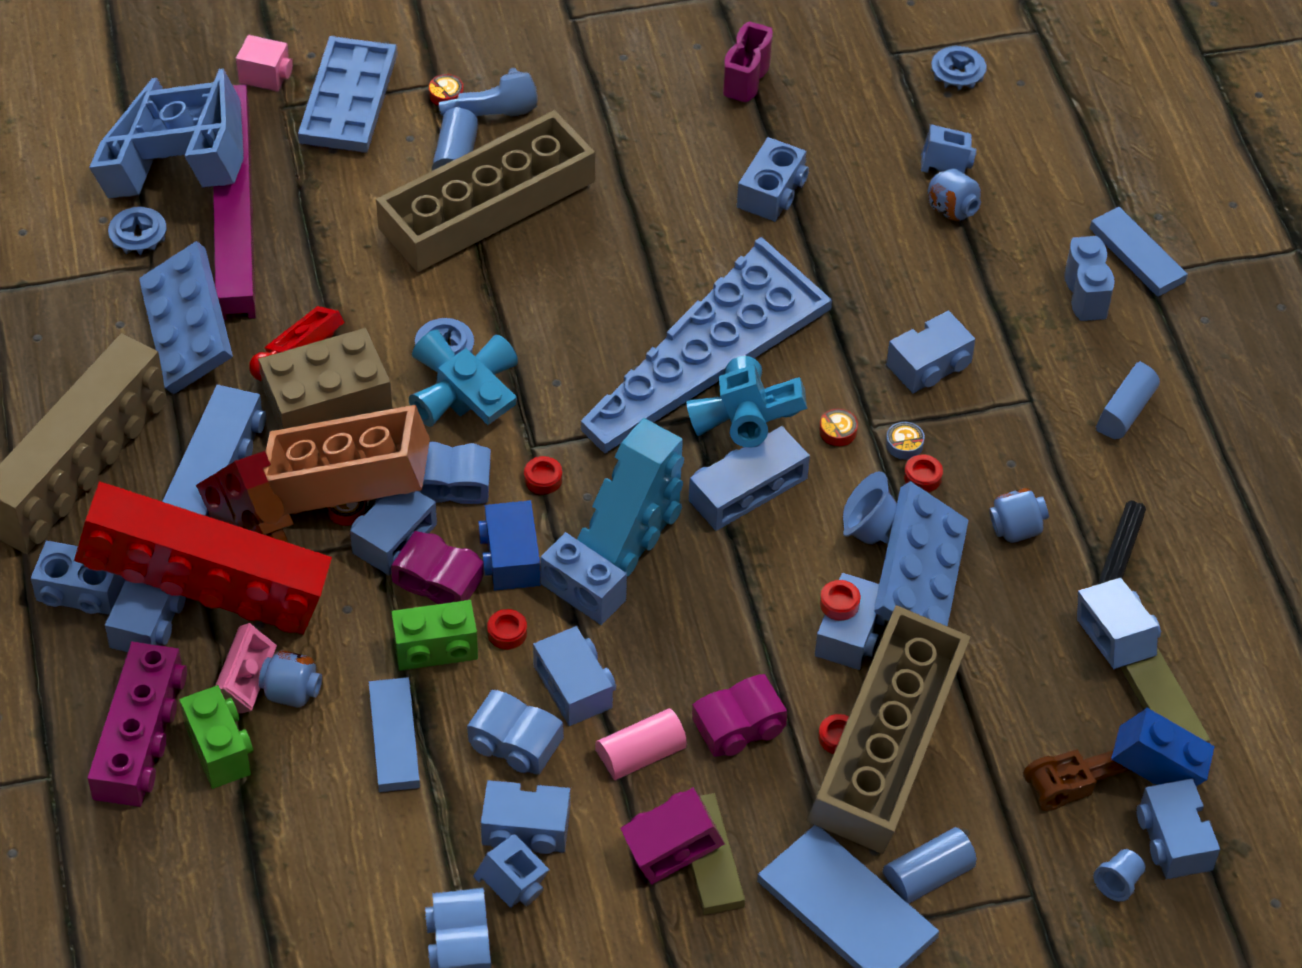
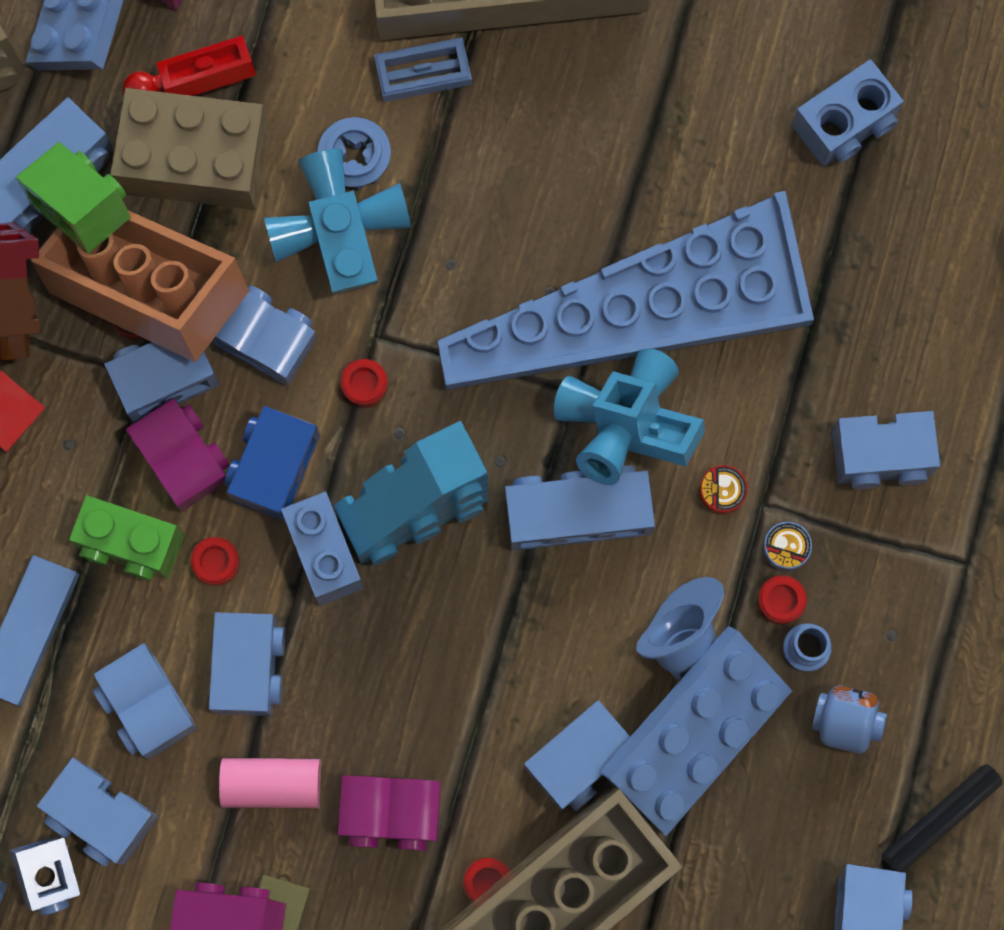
camera: 30 degrees right, 25 degrees up
red tile [820,580,861,621] -> none
none -> bright green brick [16,142,131,254]
none -> medium blue tile [374,37,472,102]
none -> medium blue piece [782,624,831,672]

